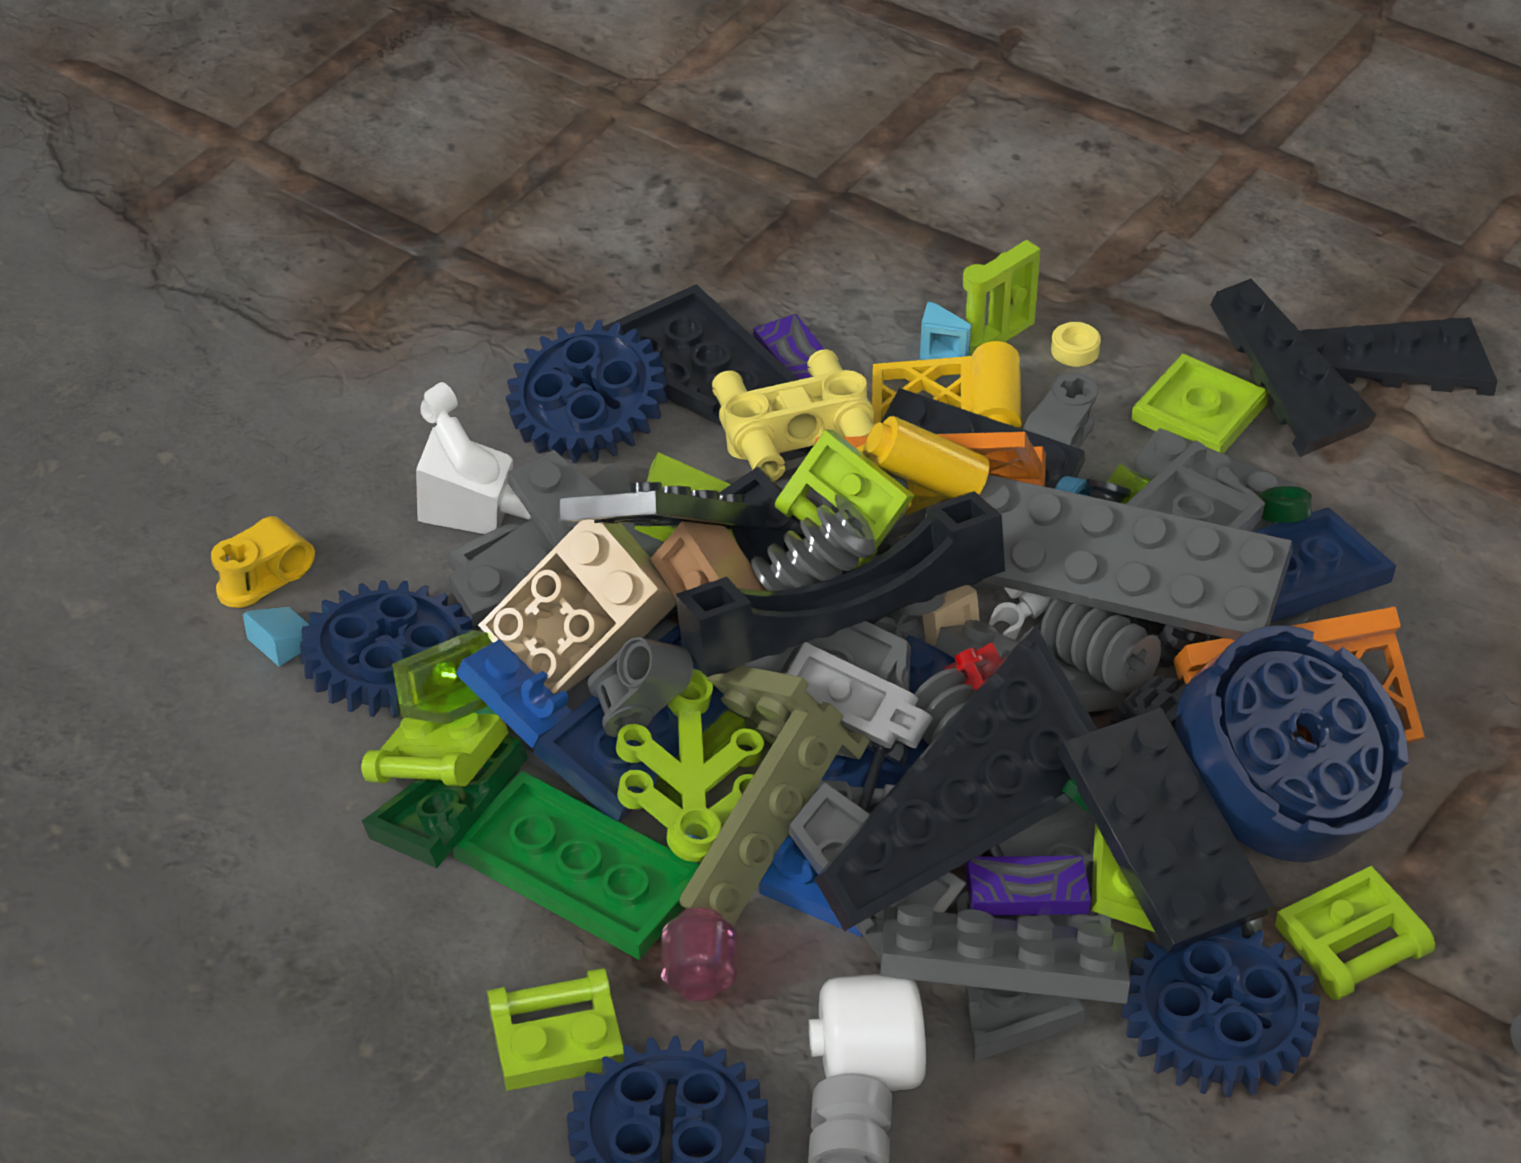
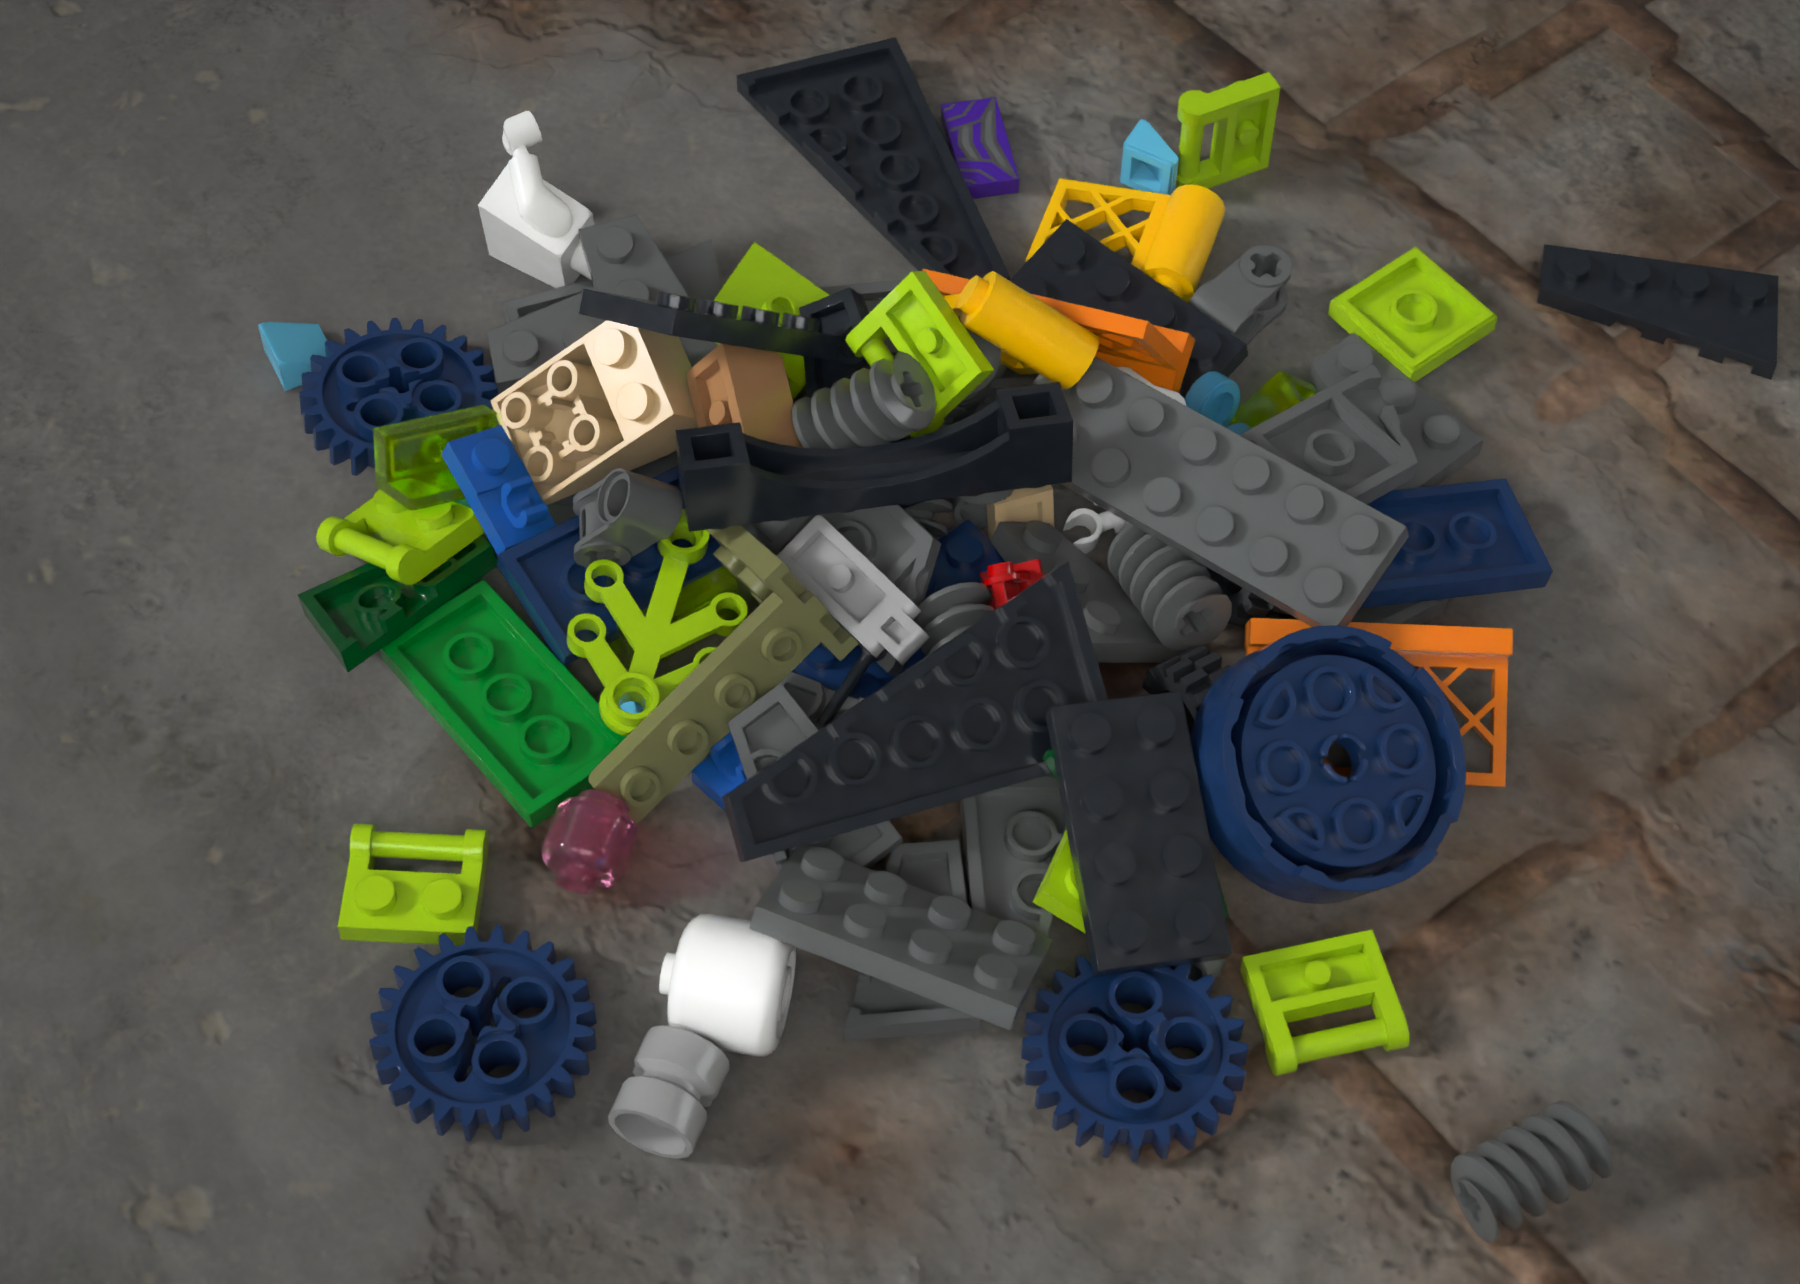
camera: 15 degrees right, 10 degrees up
yellow piece [211,516,315,608] -> none
dark blue gear [506,320,668,463] -> none
light yellow piece [712,349,874,481] -> none
dark purple tile [965,856,1091,915] -> none
light yellow tile [1051,322,1101,367] -> none
black bush [1085,479,1131,504] -> none
black wing [1210,279,1376,457] -> none
dark green tile [1259,486,1312,523] -> none

